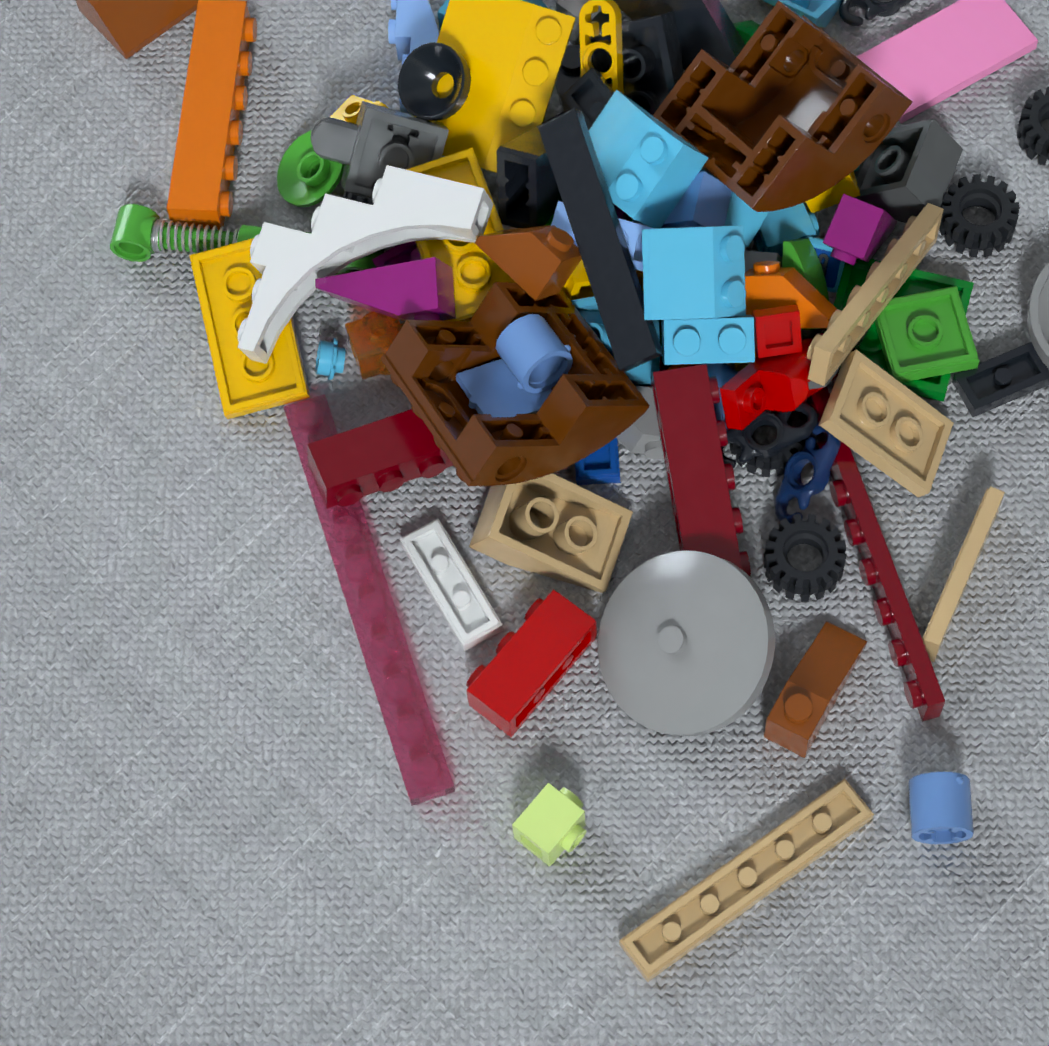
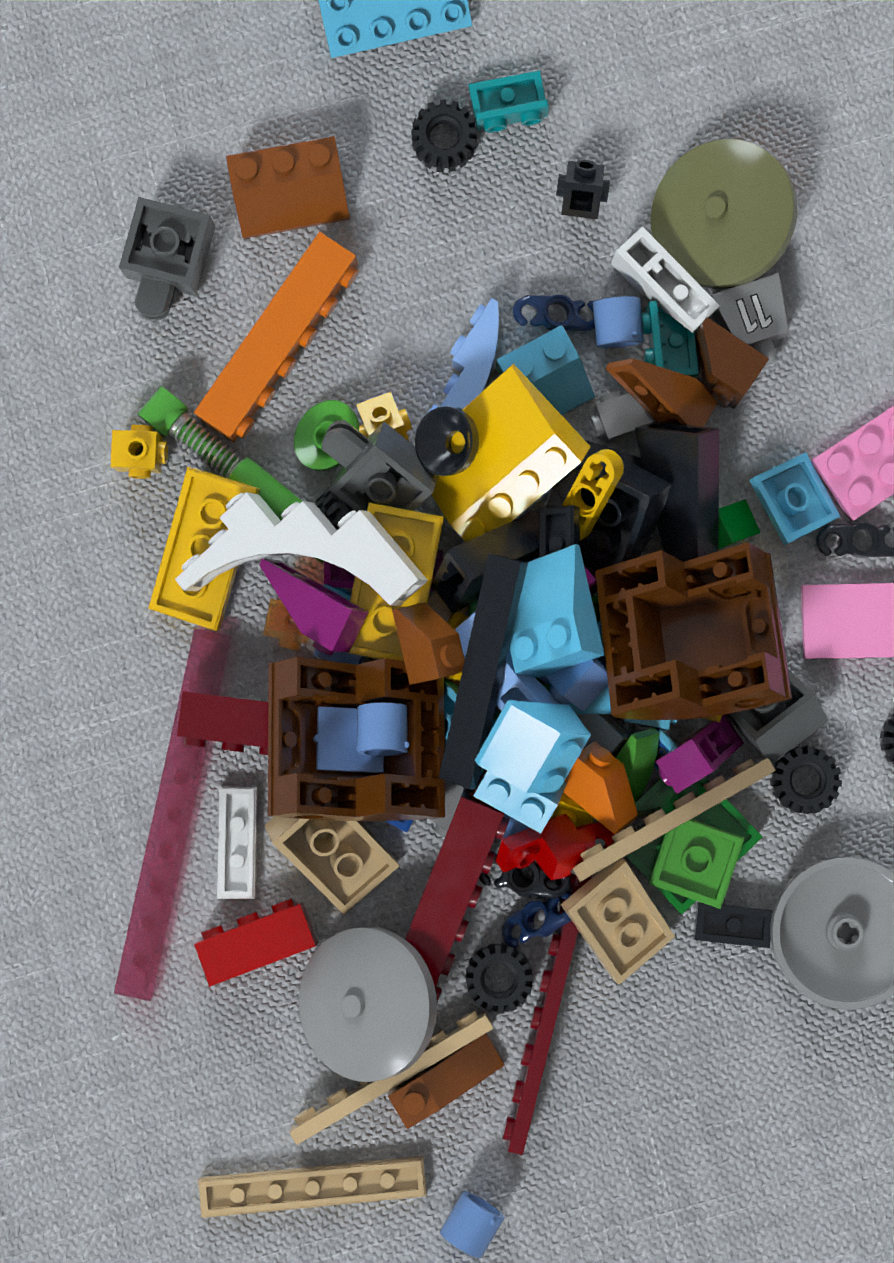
camera: 30 degrees right, 20 degrees up
medium azure plate [315,338,346,380] -> none
yellowish green brick [512,783,586,867] -> none
red plate [752,304,802,358] -> none
tan tile [922,486,1005,662] -> none
none -> yellow brick [110,425,168,479]
none -> dark grey brick [119,197,215,321]
none -> tan plate [289,1010,493,1145]

